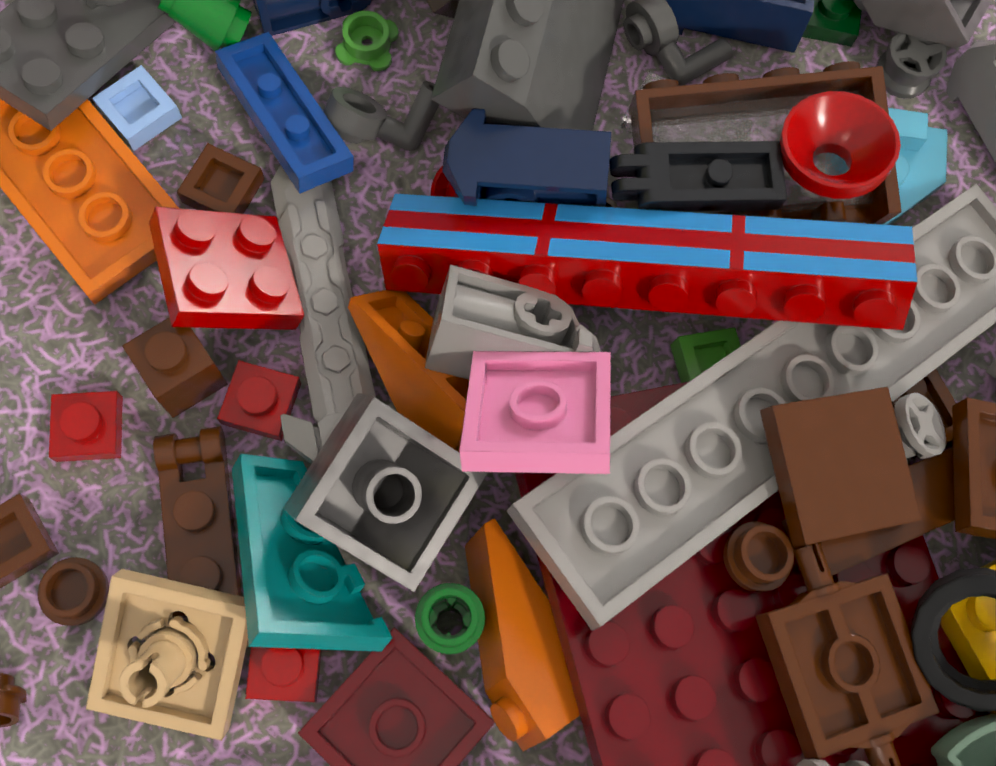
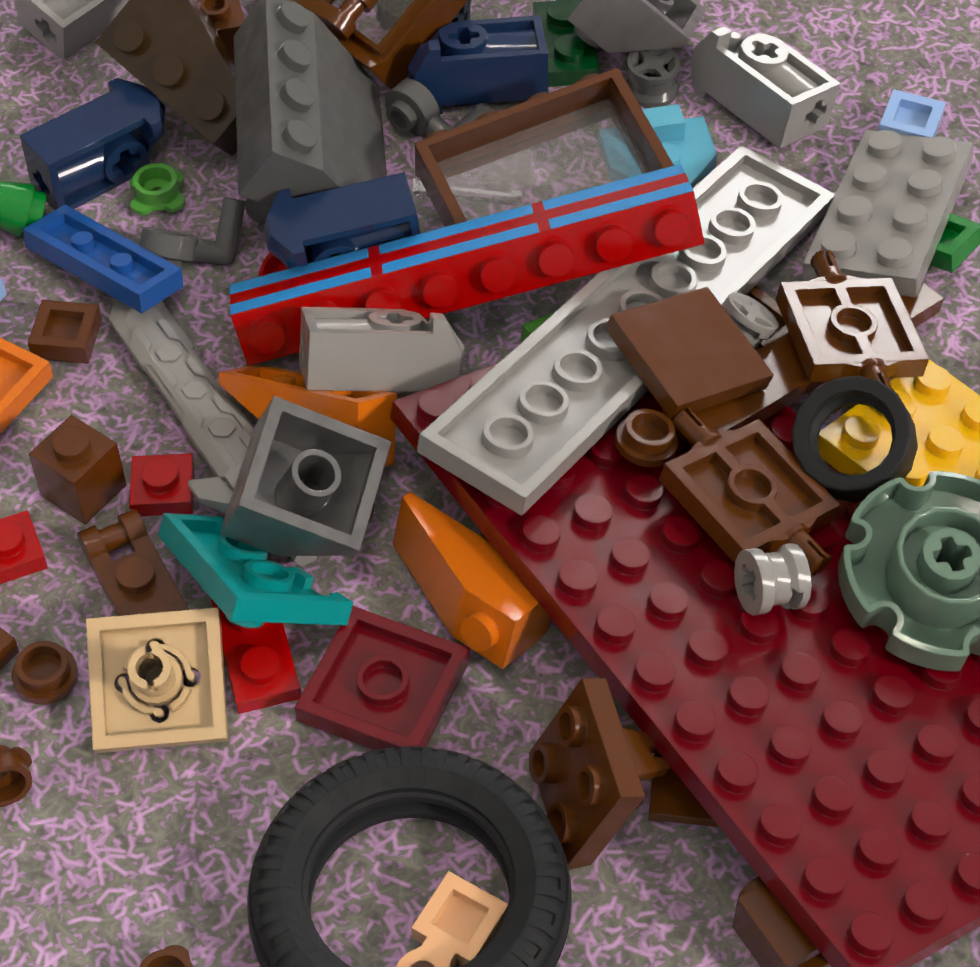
camera: 10 degrees left, 20 degrees down
plate [149,206,305,330] -> none
green cone [415,583,485,654] -> none
bright pink plate [460,351,611,474] -> none
black hinge [609,141,787,212] -> none
red piece [780,91,901,199] -> none

